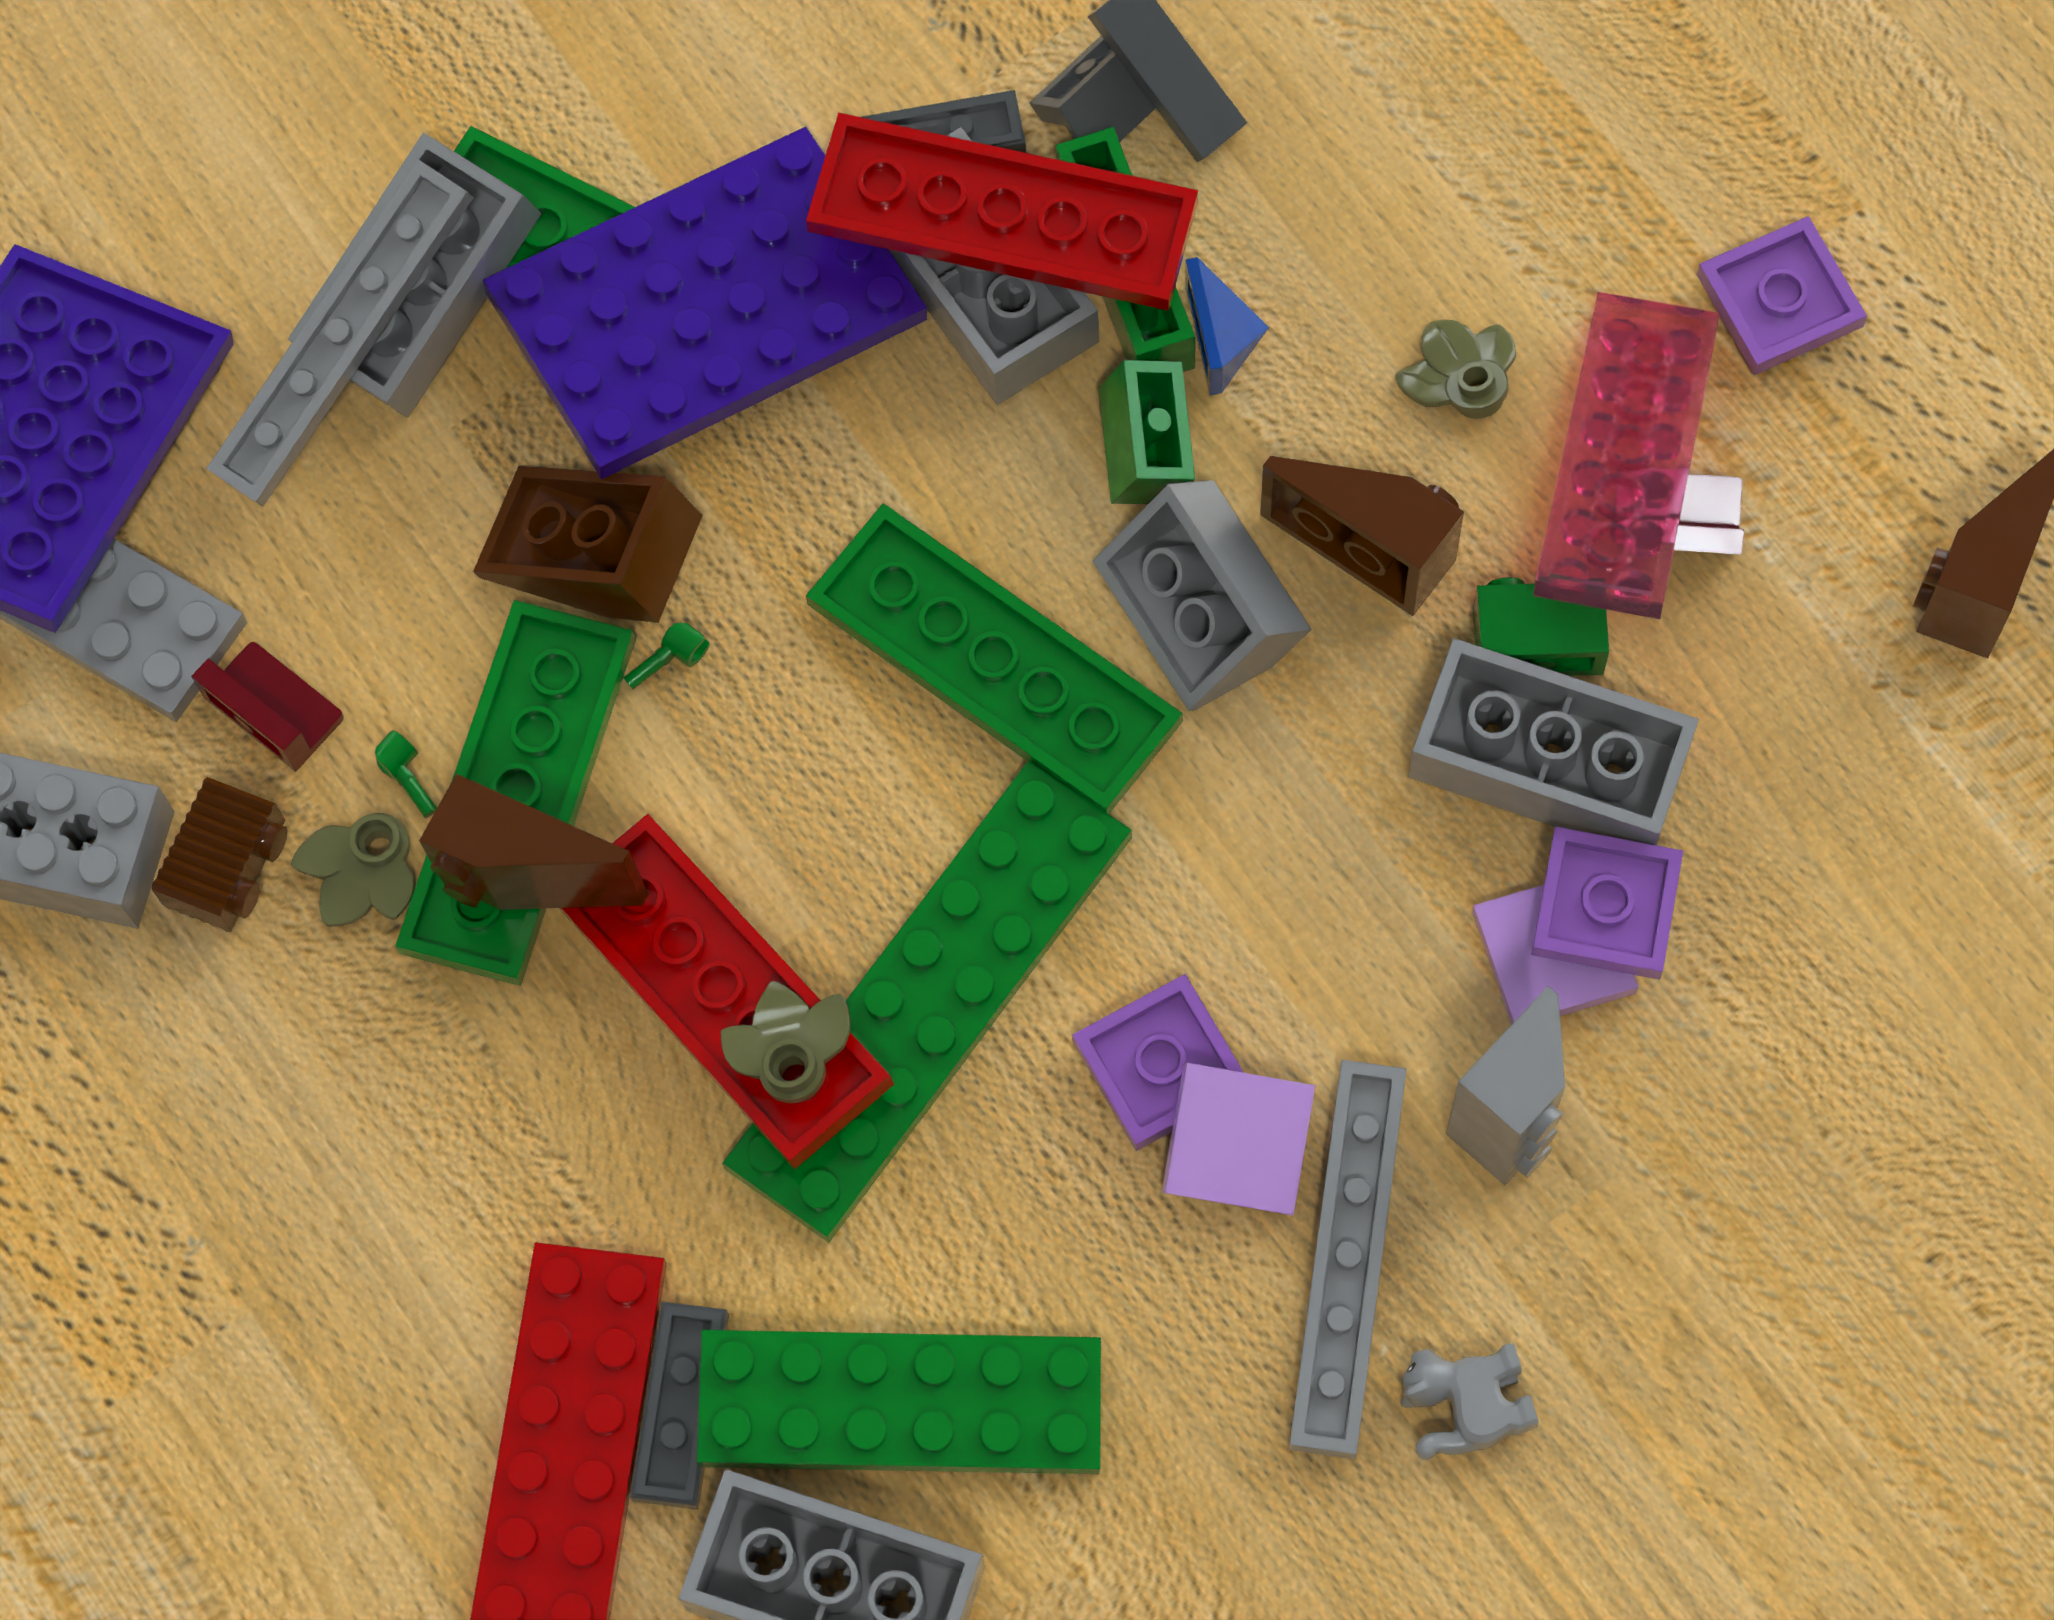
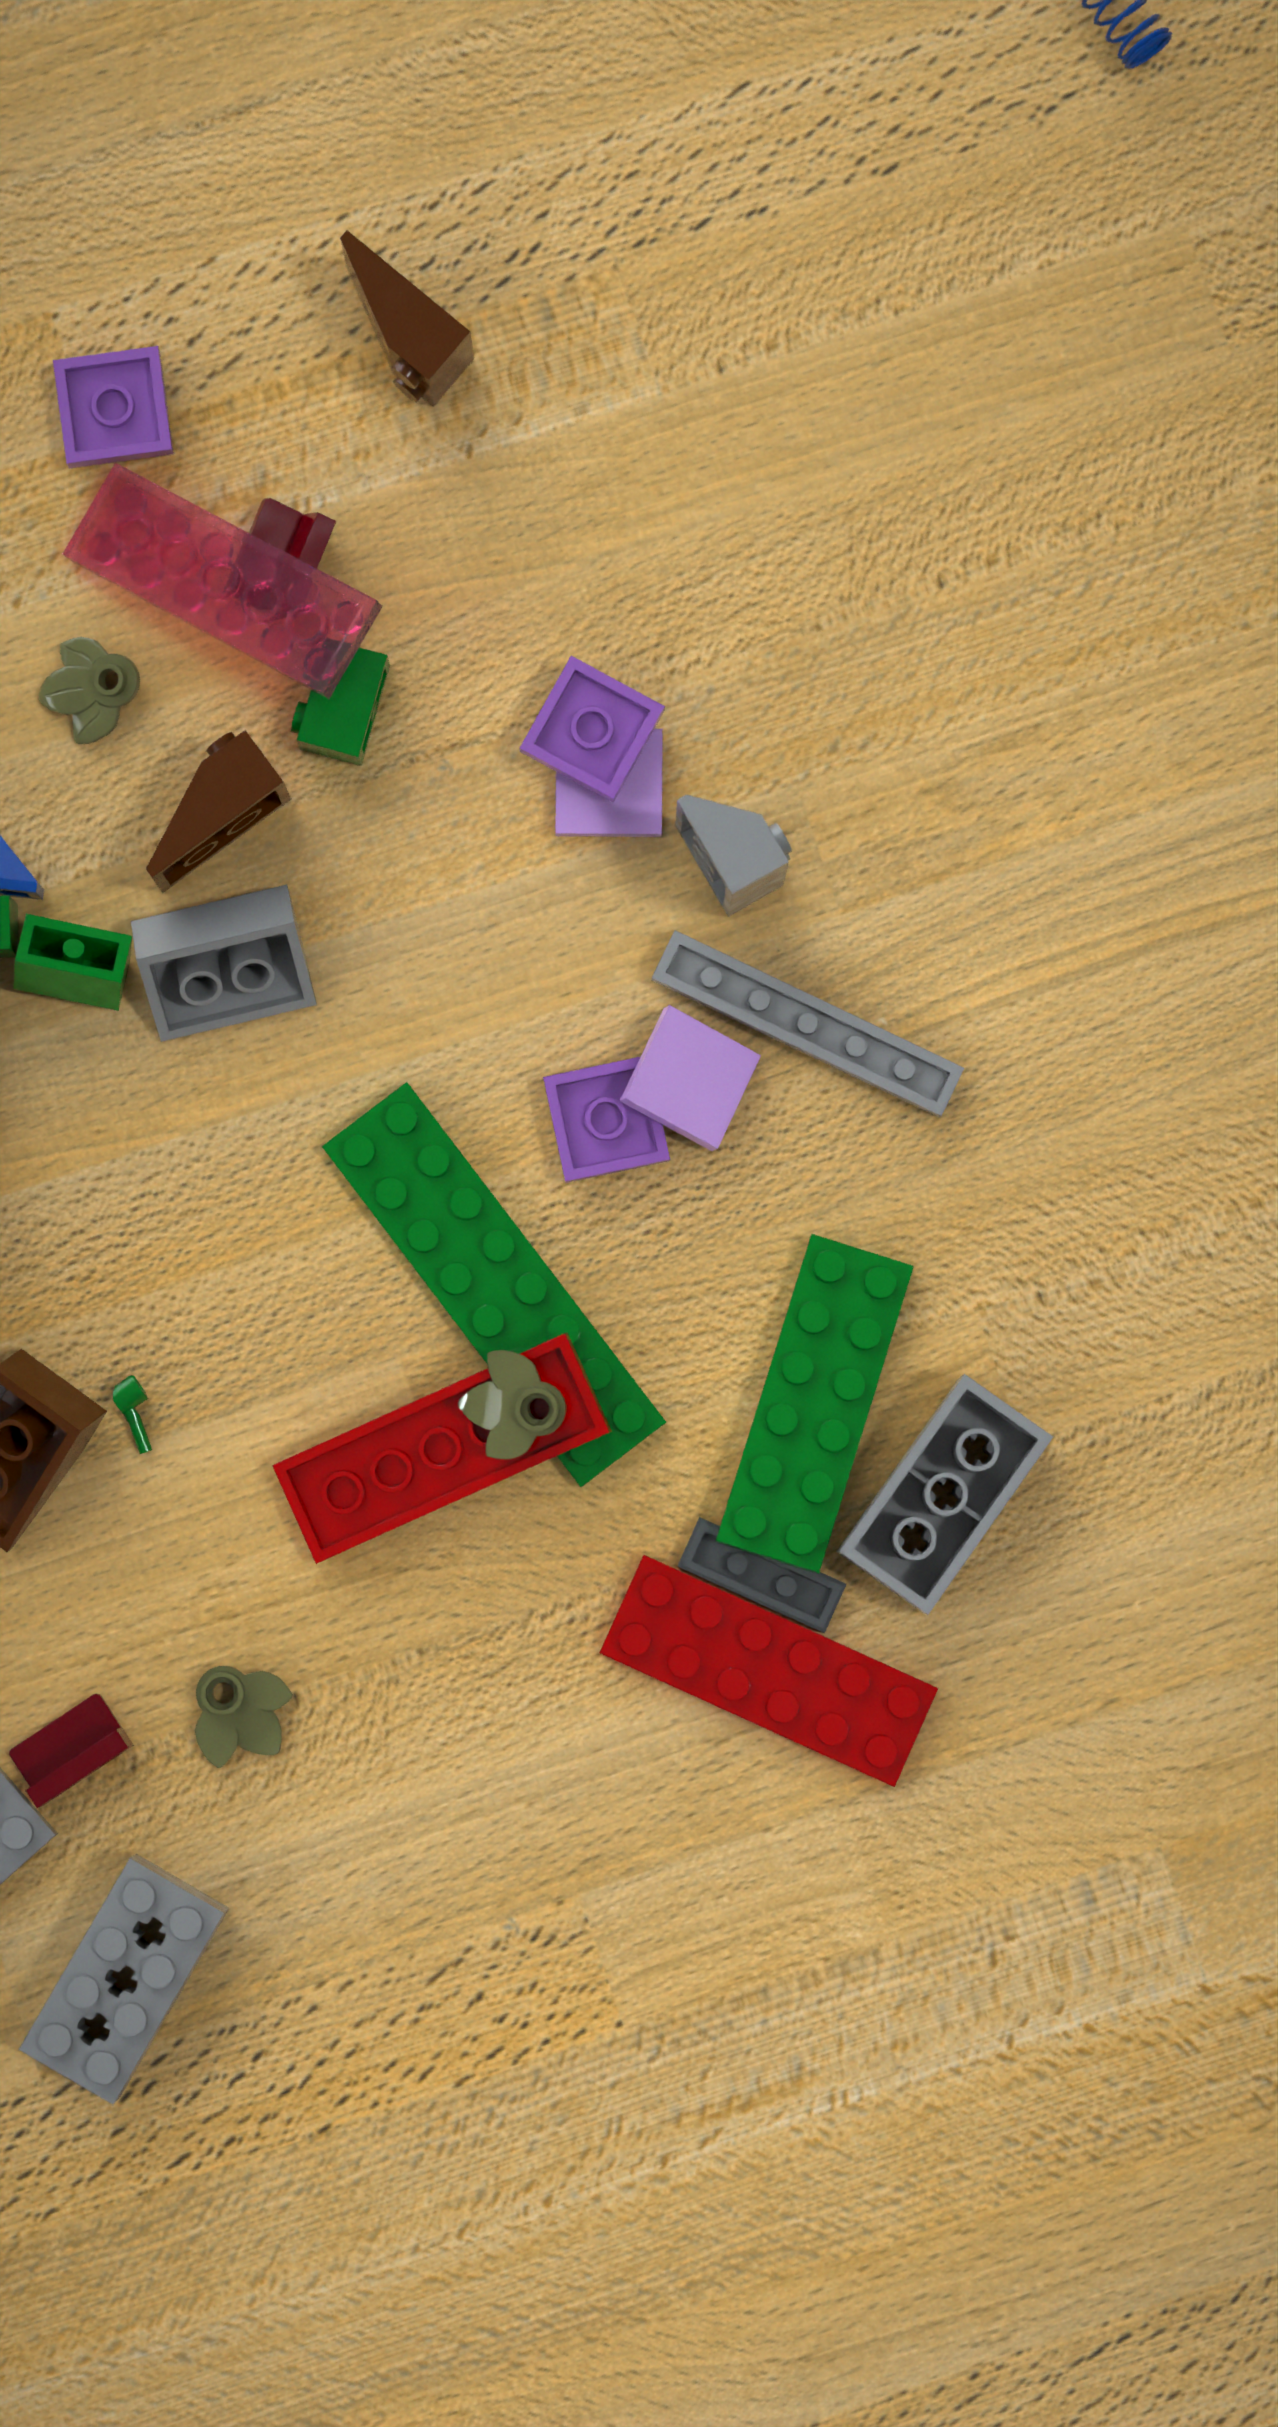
camera: 80 degrees left, 15 degrees up
reddish brown brick [151,777,288,932] -> none
green hand [375,730,437,818] -> none
green plate [395,600,636,986] -> none
reddish brown slope [419,774,649,910] -> none
green plate [806,503,1183,814] -> none
light grey animal [1400,1343,1539,1460] -> none
light grey brick [1408,638,1699,845] -> none

